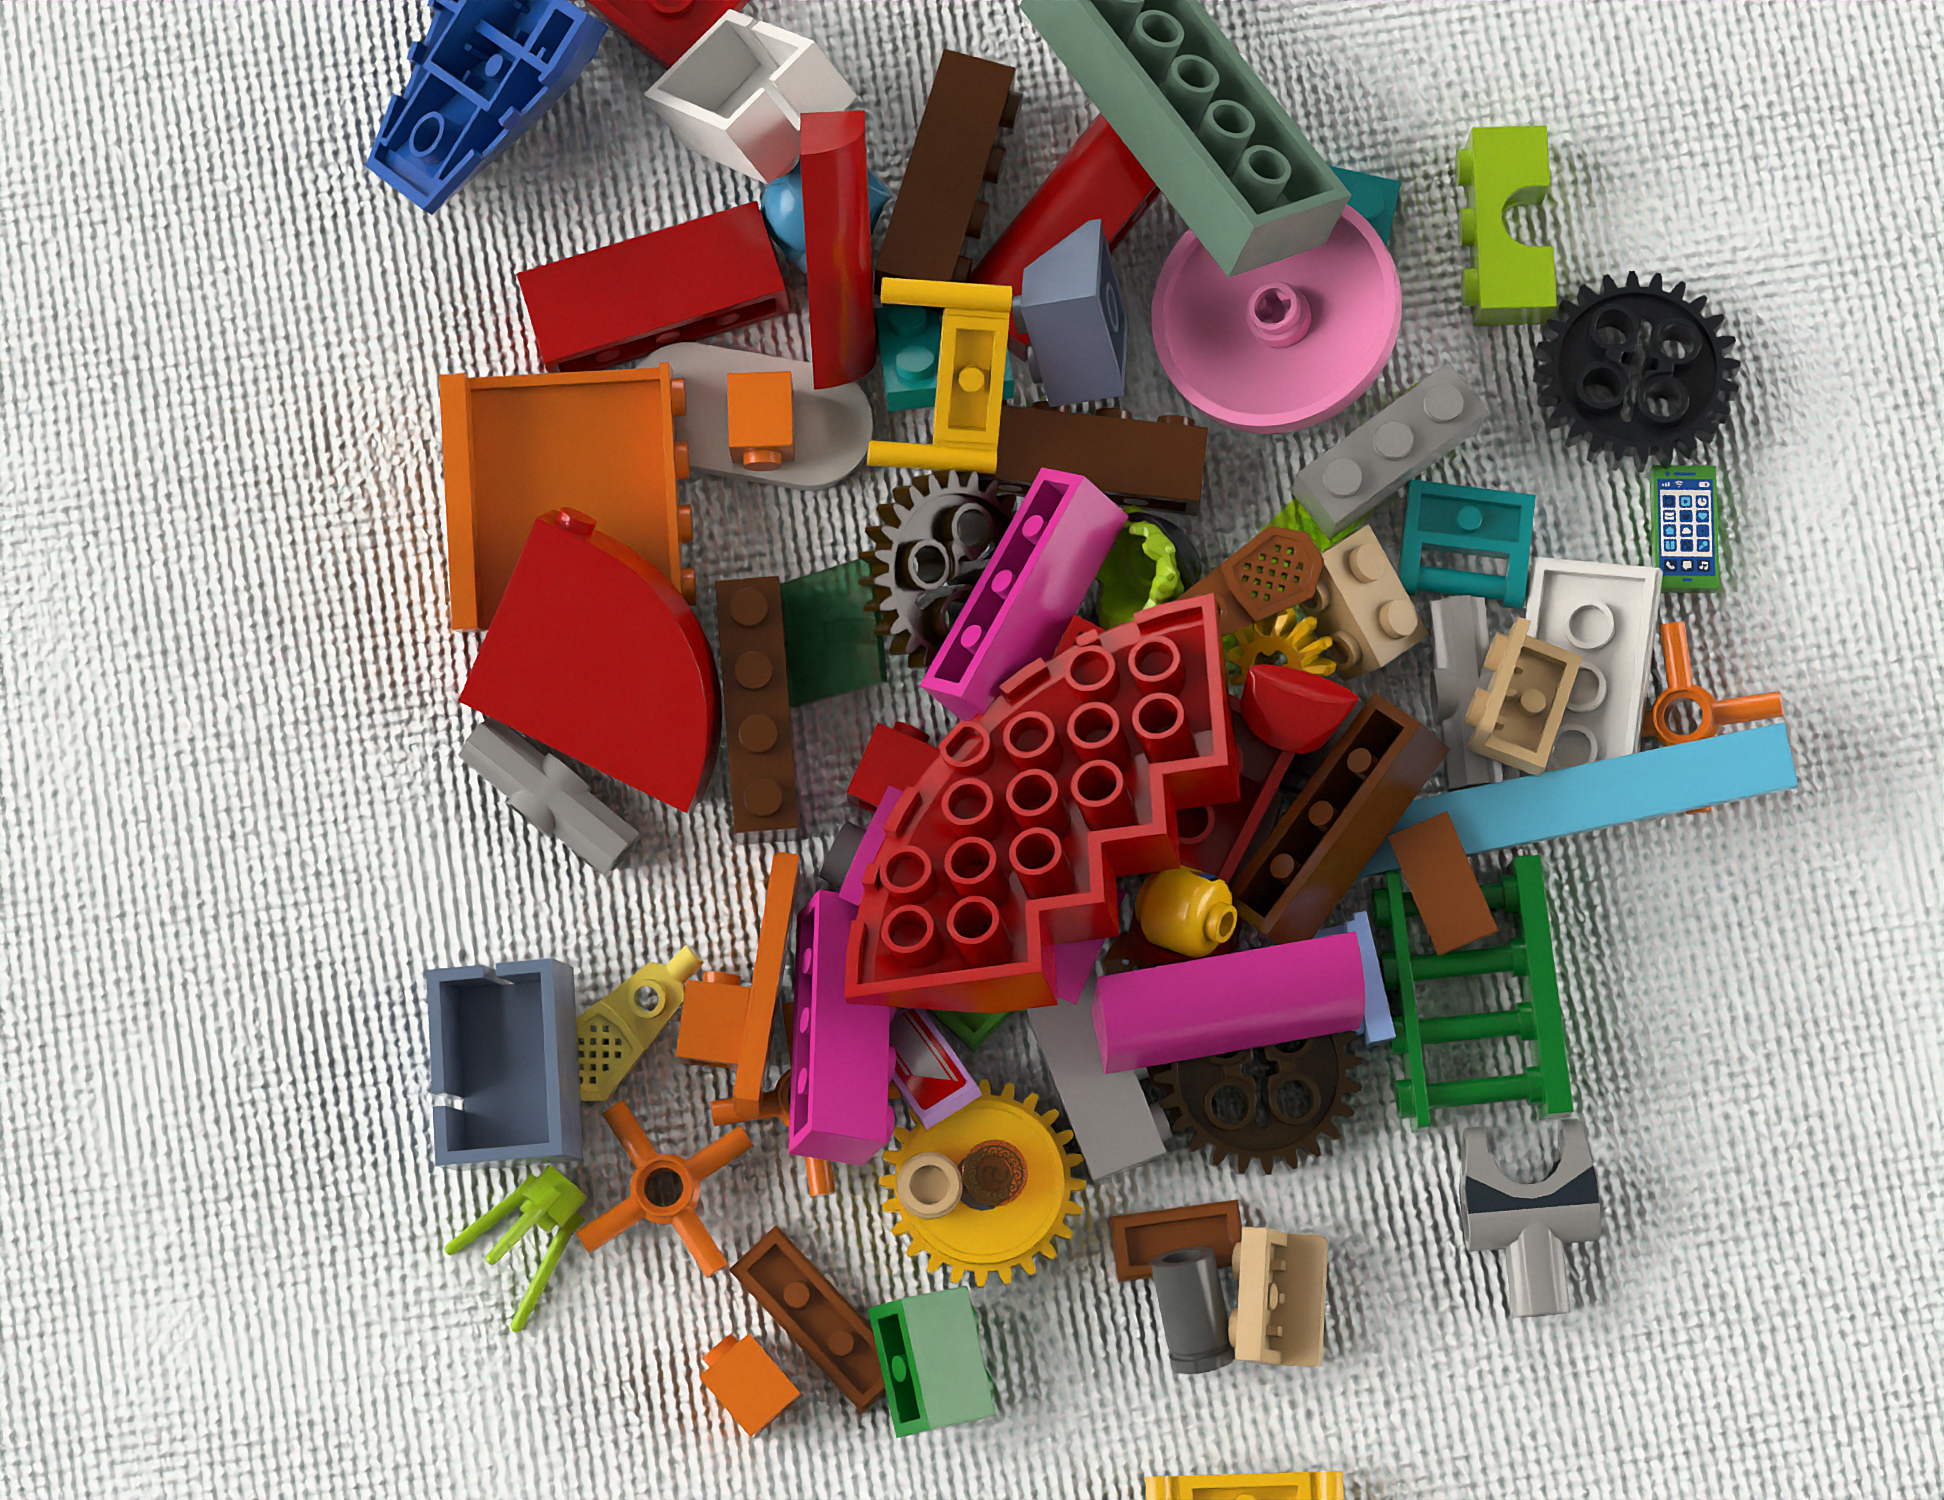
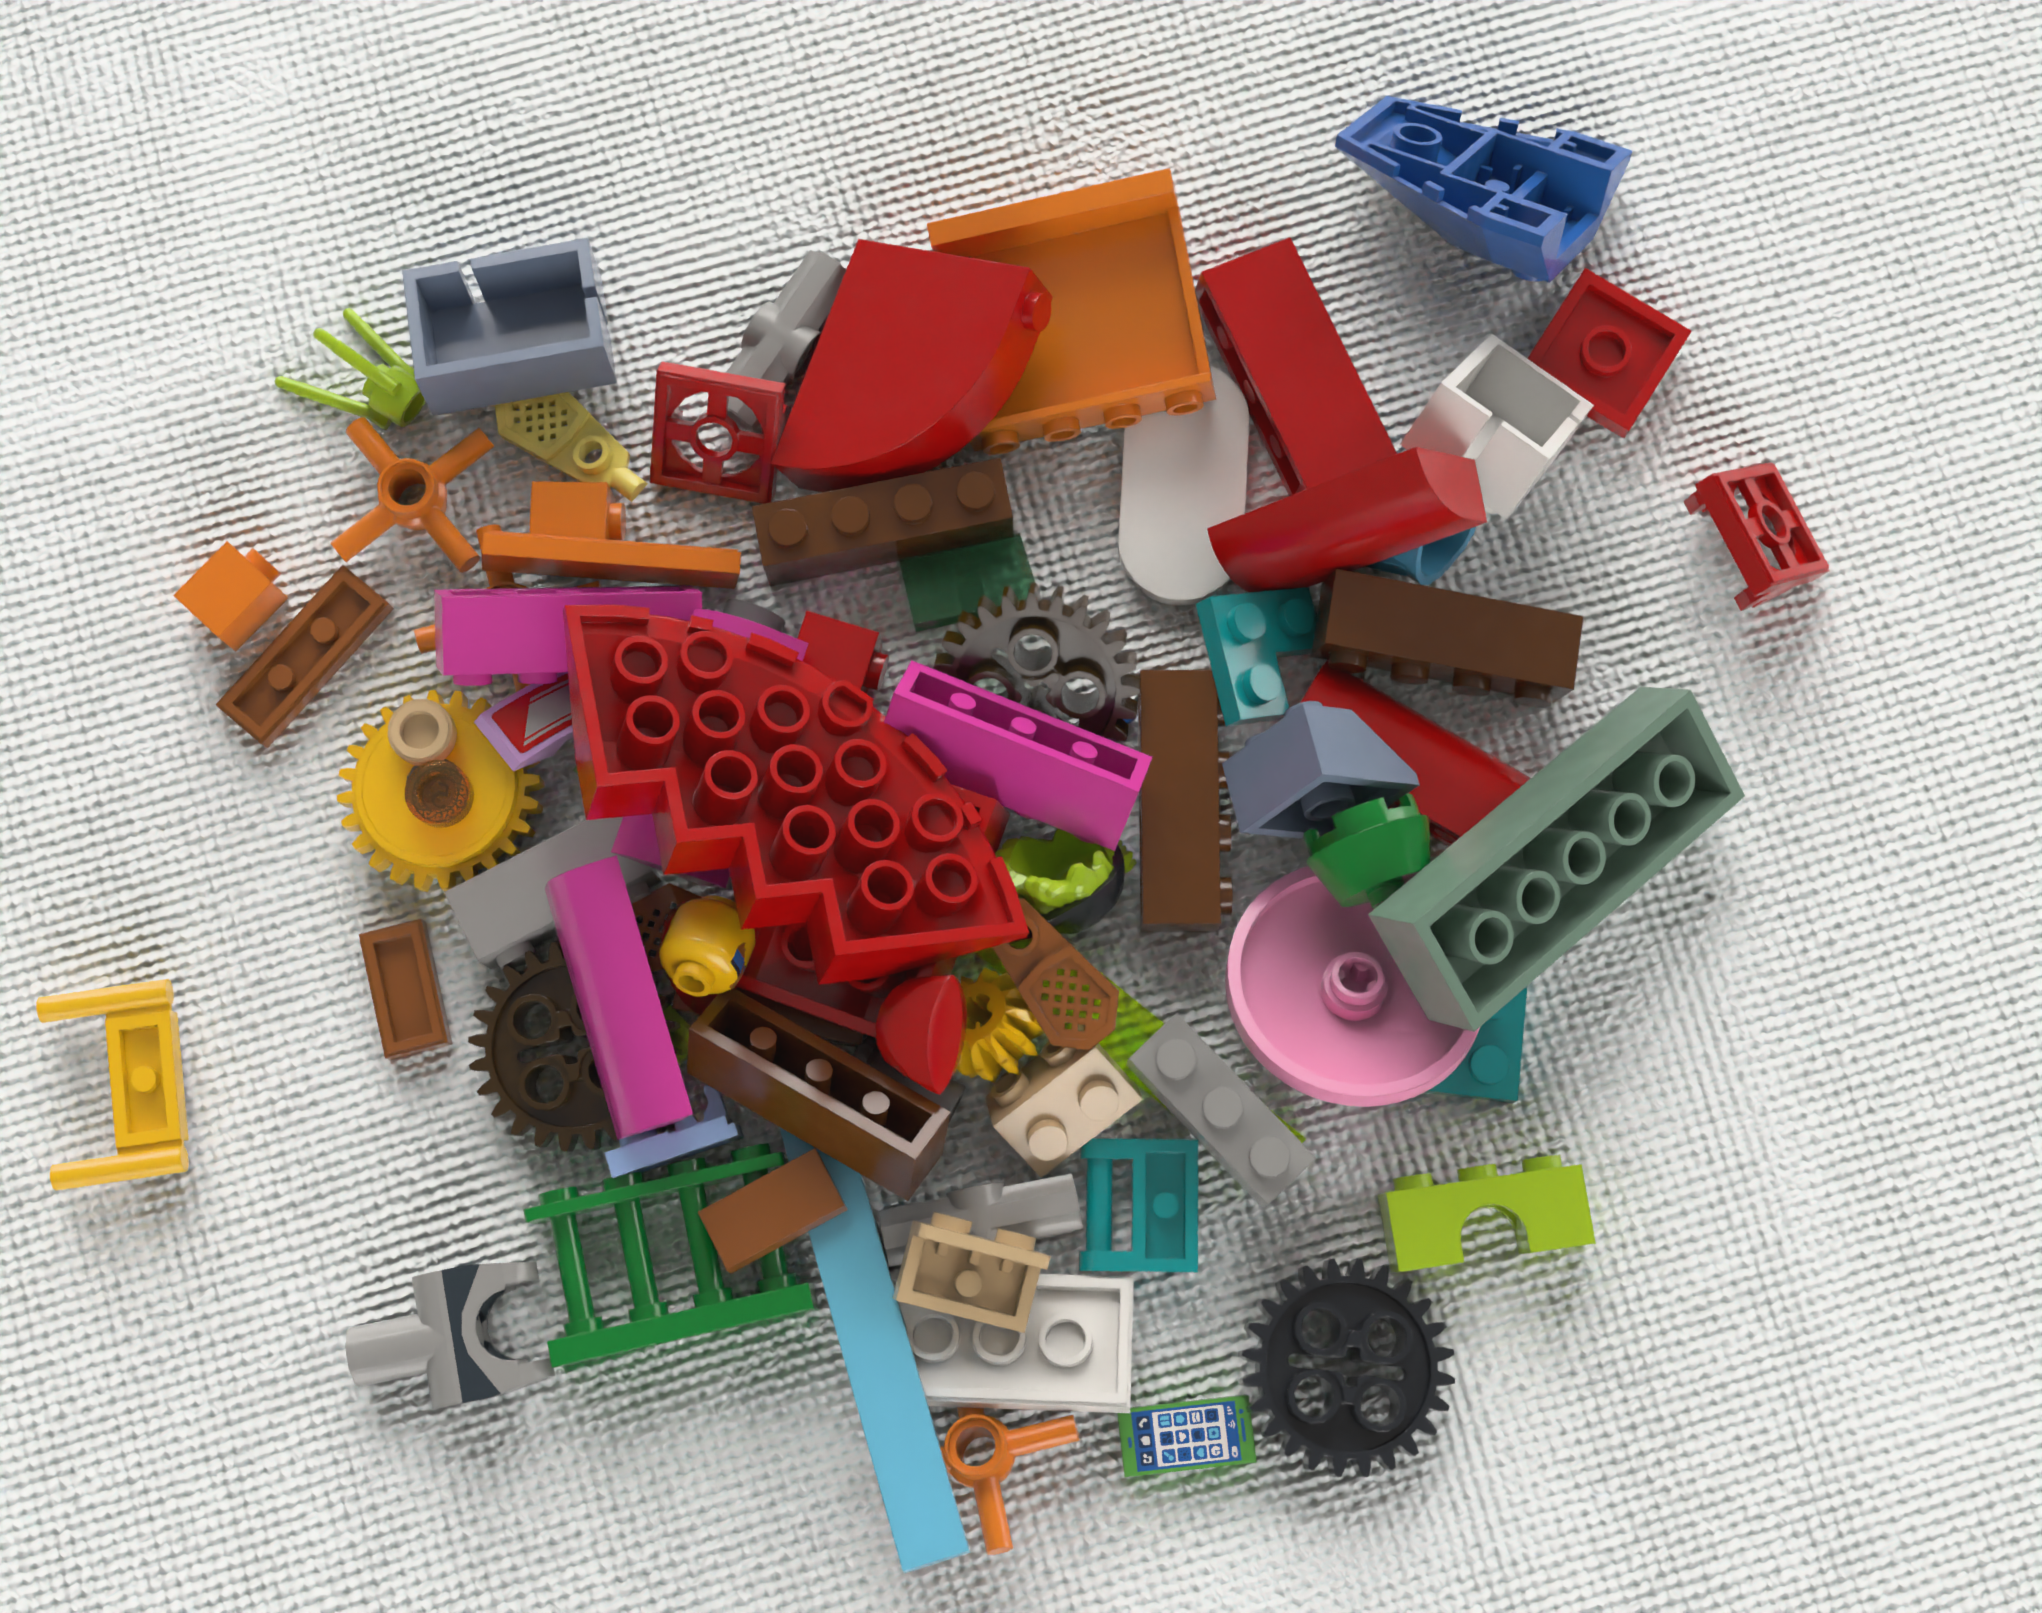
camera: 85 degrees right, 0 degrees up
orange brick [727,371,795,471] -> none
yellow plate [867,277,1012,474] -> none
brick [868,1286,996,1438] -> none
dark grey piece [1150,1246,1235,1374] -> none
tan bracket [1228,1227,1328,1367] -> none
none -> red piece [649,361,791,504]
none -> green cone [1303,794,1430,909]

